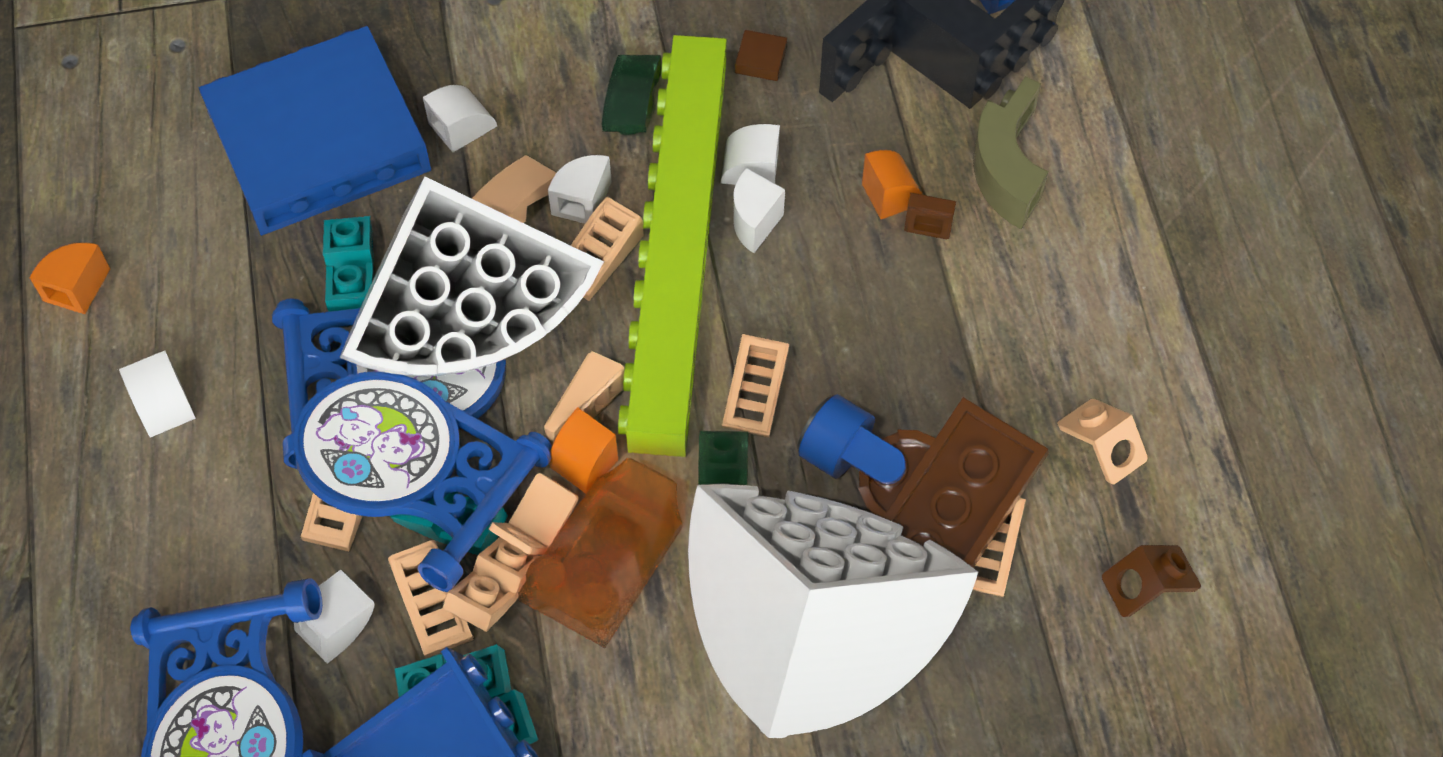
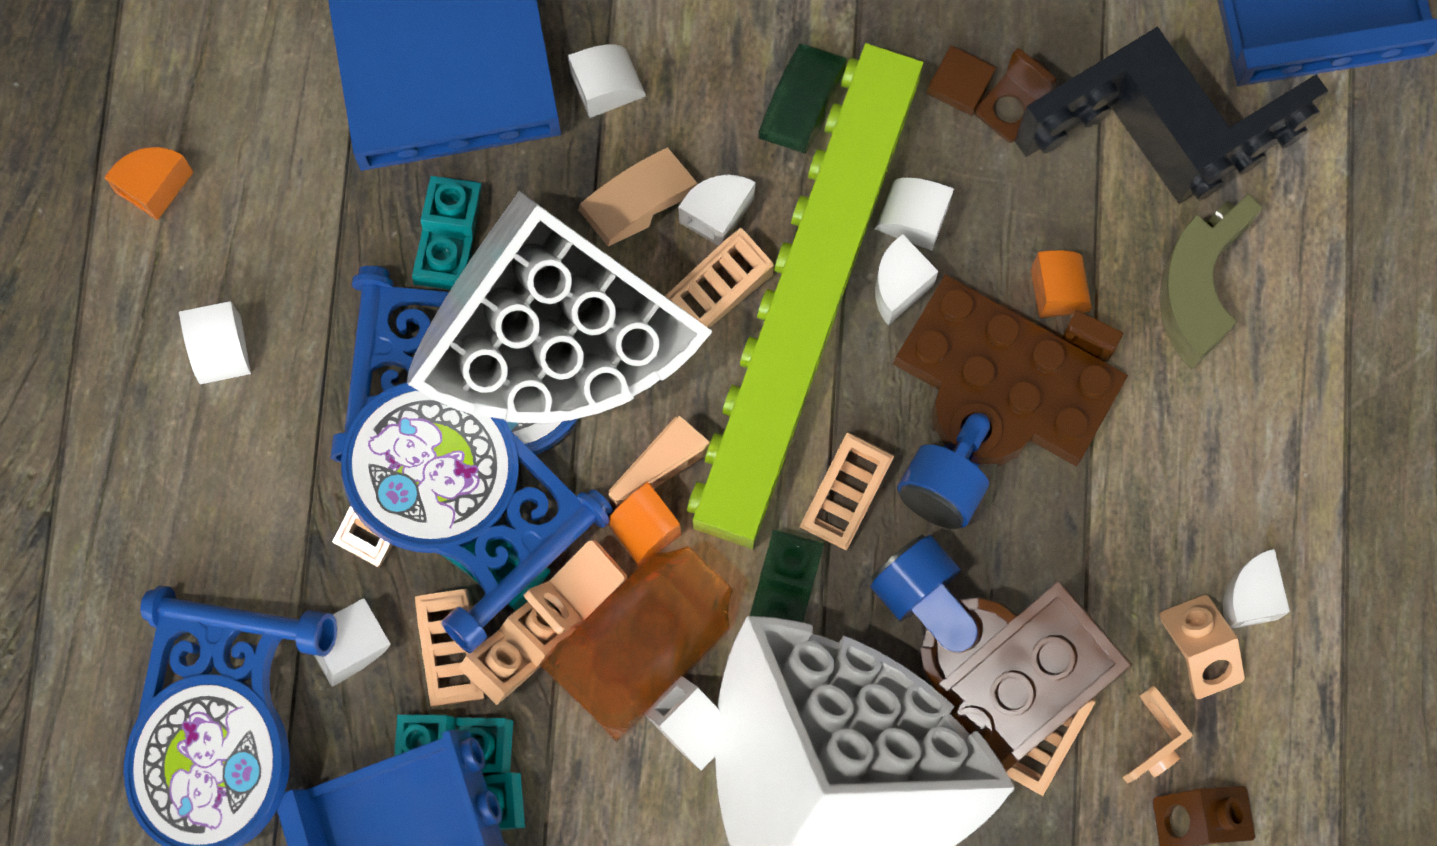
camera: 15 degrees right, 15 degrees up
none -> white brick [644,676,719,770]
none -> reddish brown plate [893,275,1128,529]
none -> reddish brown bracket [975,48,1057,143]
none -> light nougat bracket [1122,686,1193,784]
none -> white brick [1223,549,1290,629]

